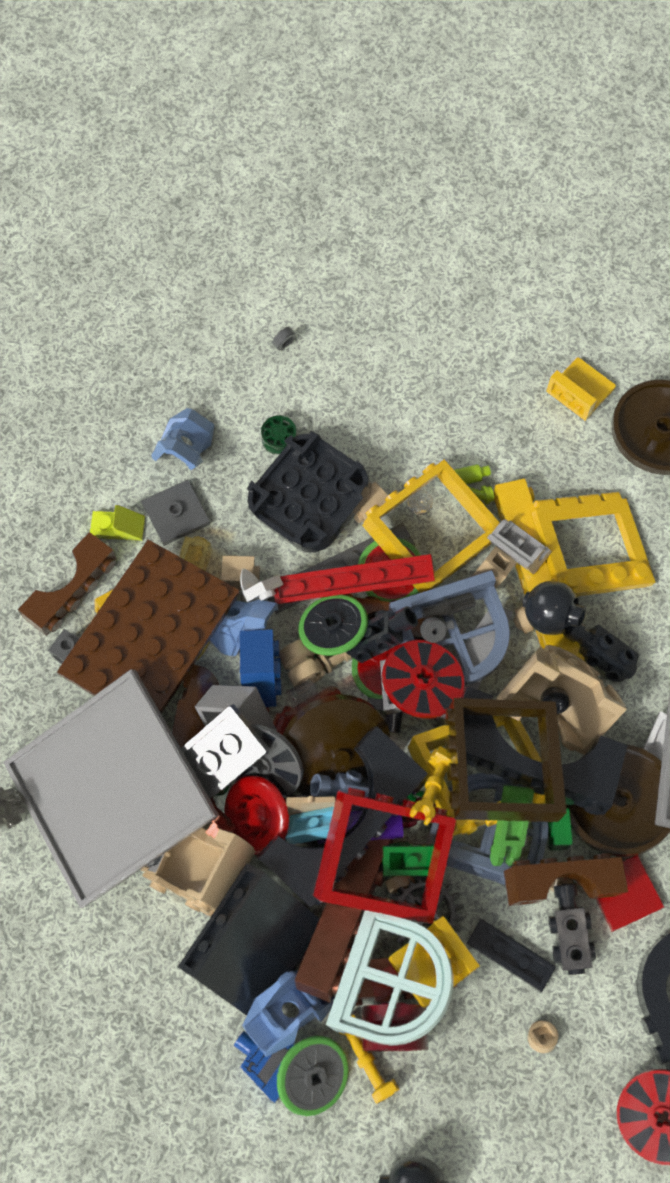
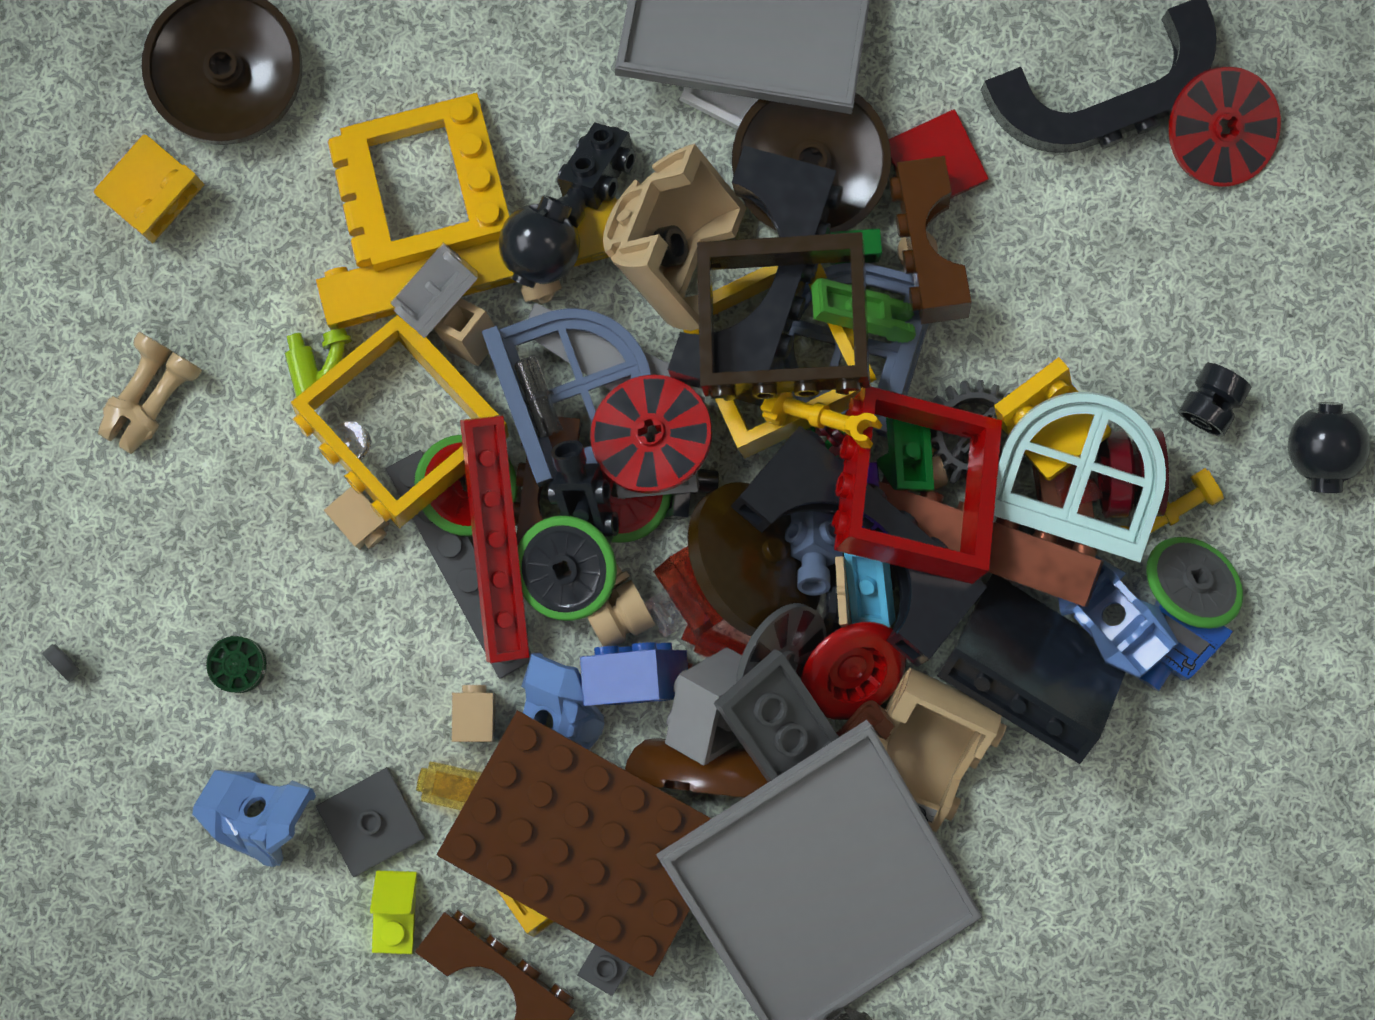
camera: 90 degrees left, 15 degrees up
white plate [240,568,283,602] -> none
black tile [247,431,371,553] -> none
dark grey piece [420,617,455,643] -> none
black tile [466,918,556,992] -> none
tan tile [527,1020,559,1053] -> none
black brick [548,883,596,975] -> none
none -> tan piece [98,332,202,454]
none -> black wheel [1178,362,1252,437]

